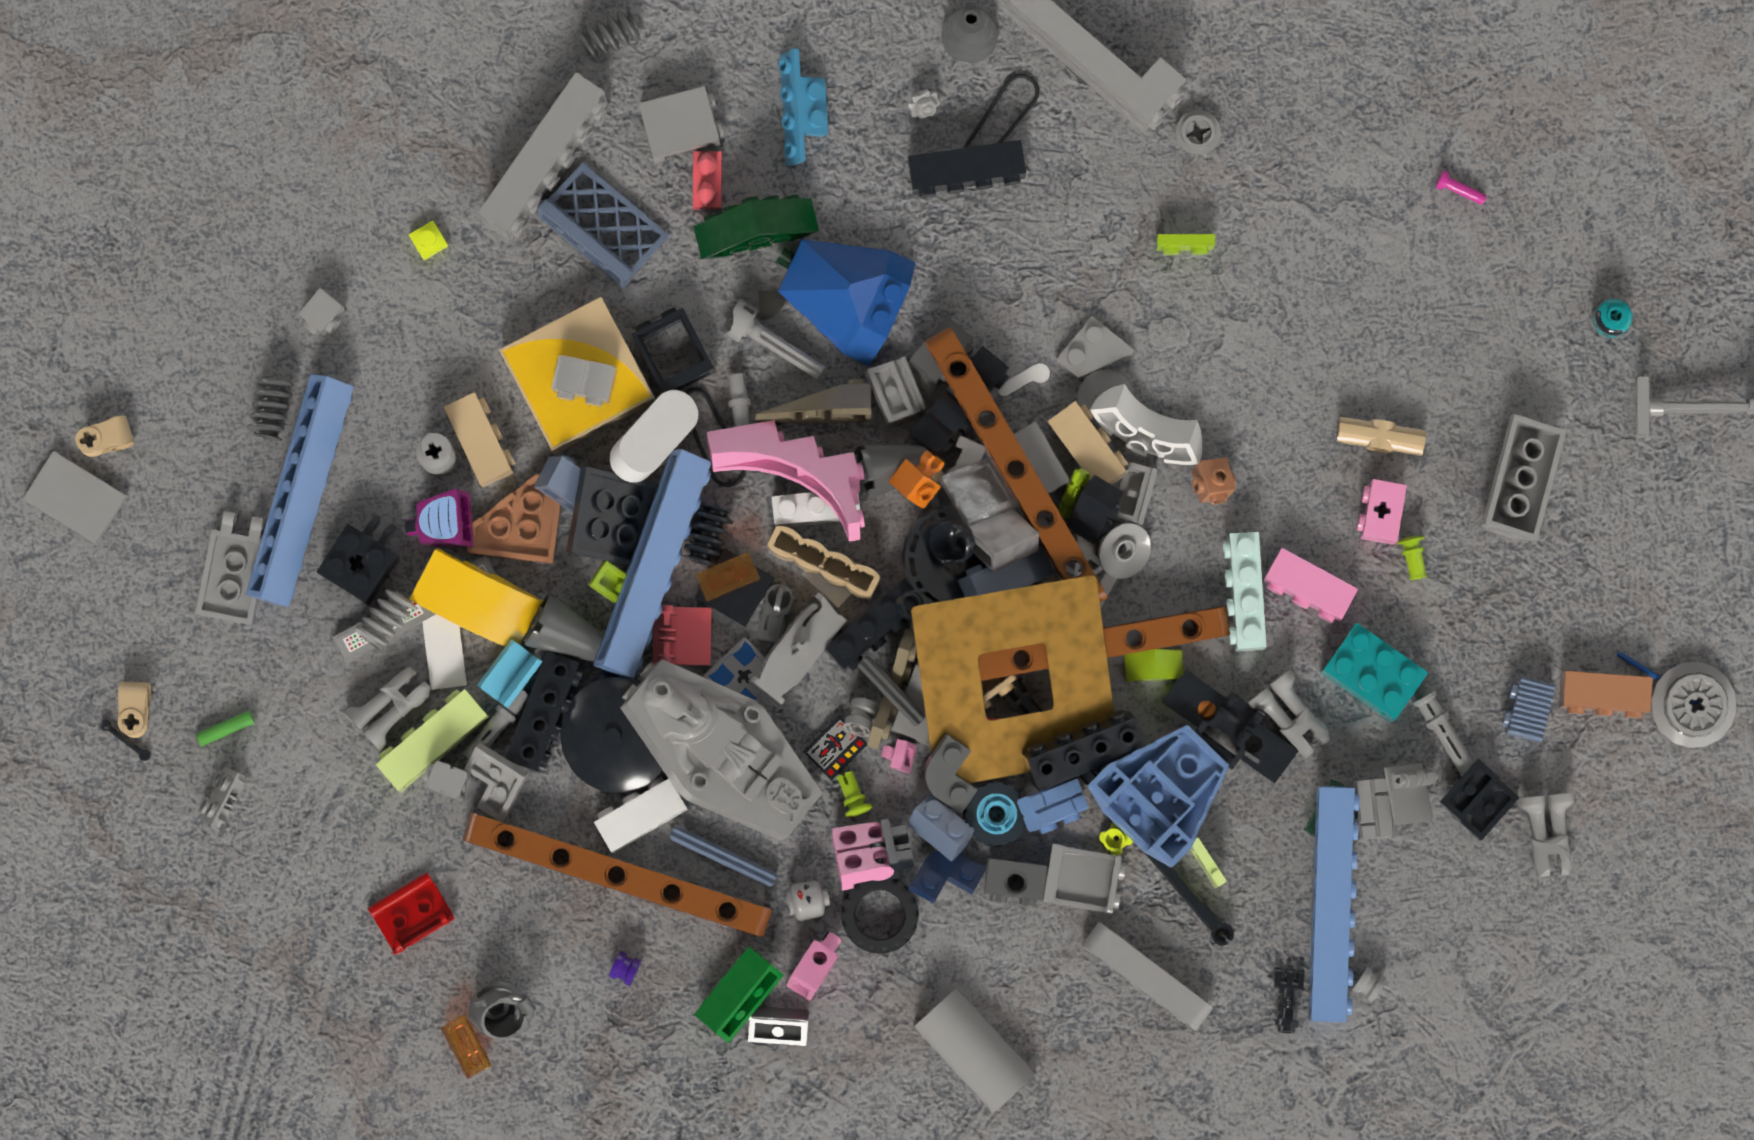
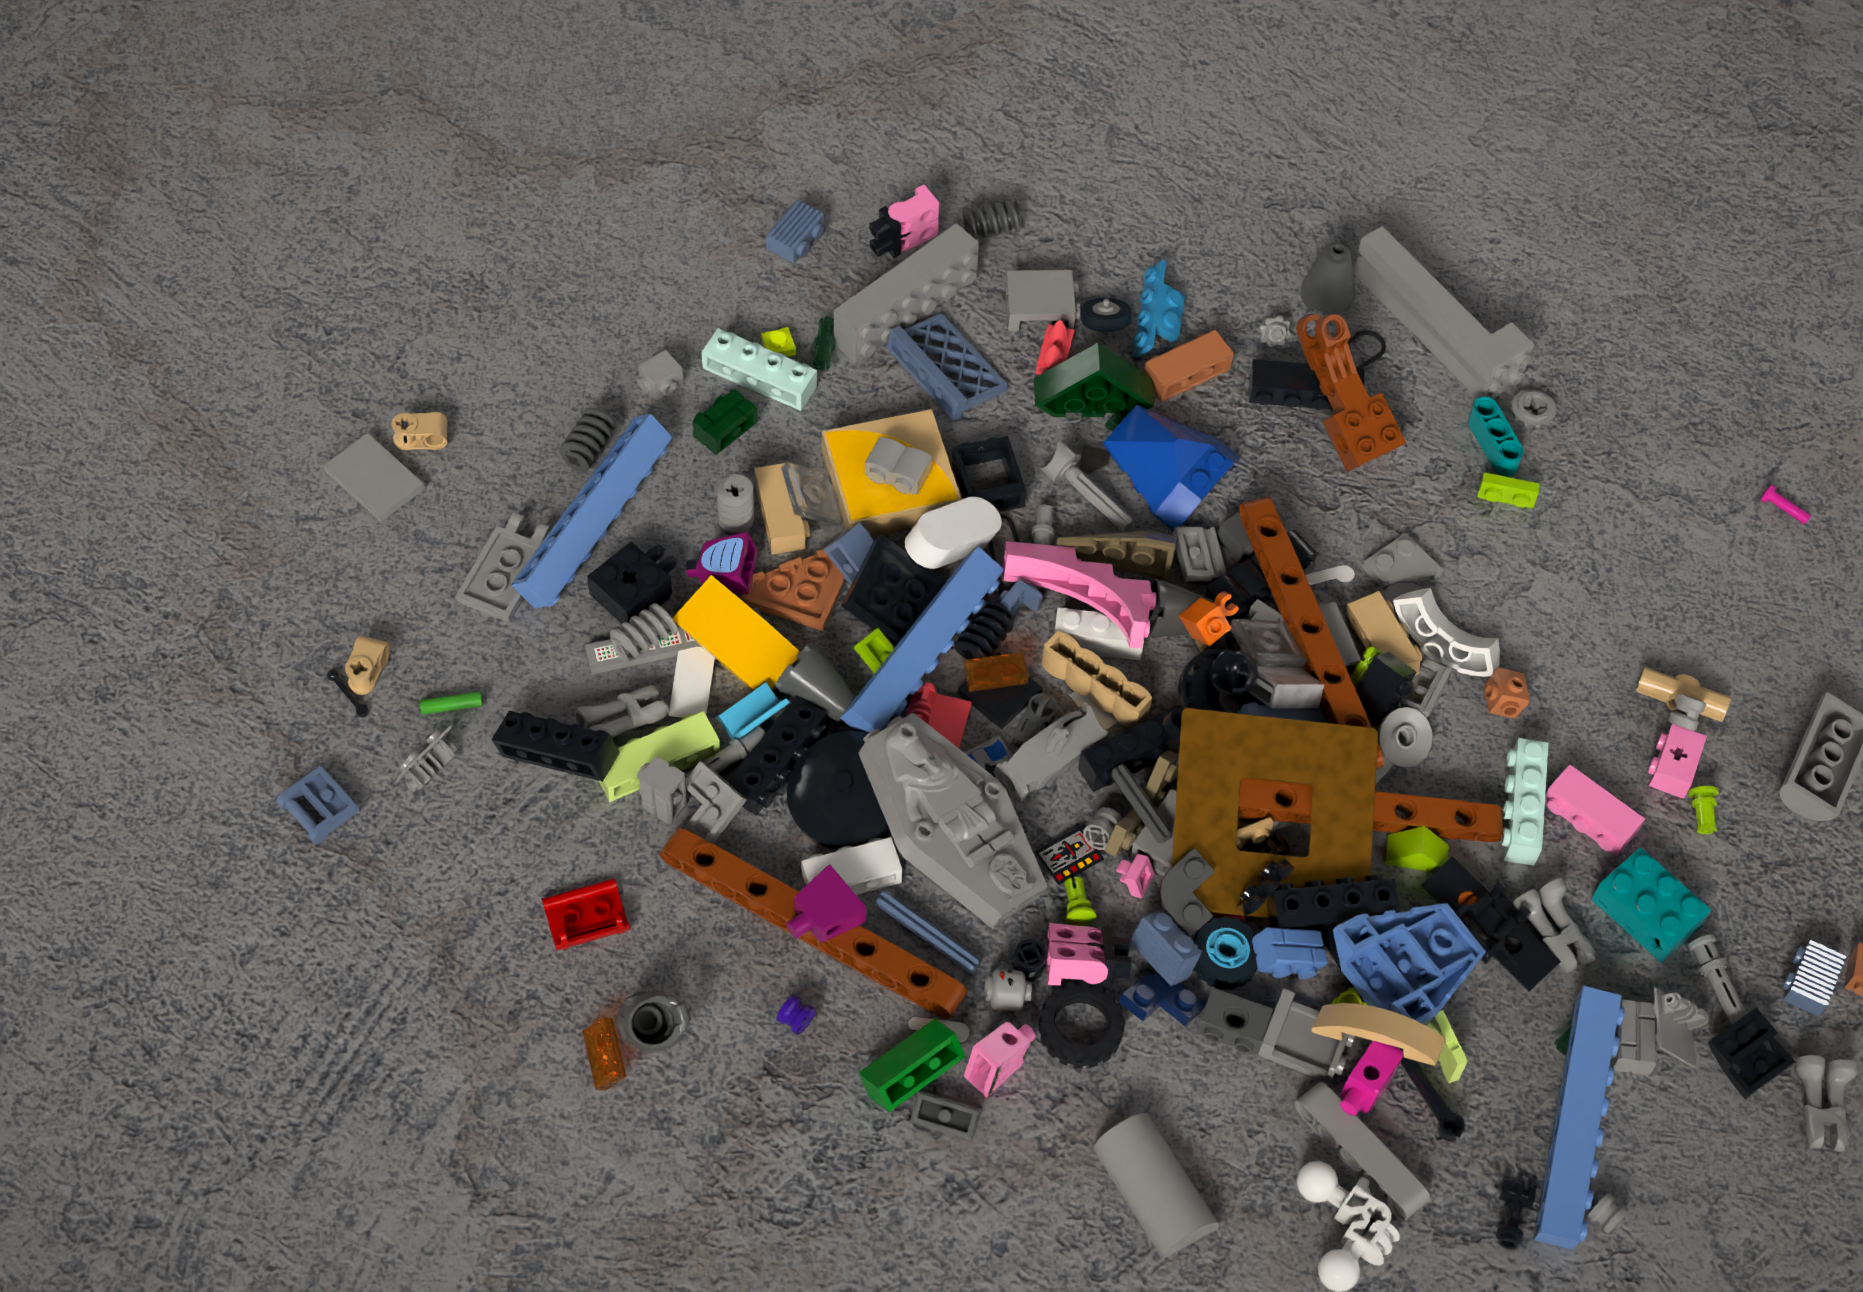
camera: 10 degrees right, 25 degrees down
none -> sand blue plate [277,765,359,844]
none -> black brick [491,711,620,782]
none -> dark green brick [693,389,758,455]
none -> light aqua brick [702,328,817,411]
none -> sand blue brick [766,200,825,263]
none -> clear tile [781,462,844,526]
none -> magenta torso [786,864,866,942]
none -> clear green pin [813,317,836,370]
none -> bright pink hips [869,184,939,258]
none -> white sticker [908,1017,969,1043]
none -> sand blue bracket [997,579,1043,616]
none -> black wheel [1013,939,1046,981]
none -> black wheel [1081,298,1131,332]
none -> nougat brick [1144,330,1234,402]
none -> black plate [1237,858,1294,916]
none -> dark orange brick [1296,314,1406,472]
none -> white piece [1297,1161,1400,1292]
none -> tan slope [1312,1003,1446,1066]
none -> dark pink torso [1340,1041,1404,1116]
none -> teal beam [1468,396,1524,477]
none -> light grey wheel [1667,693,1707,731]

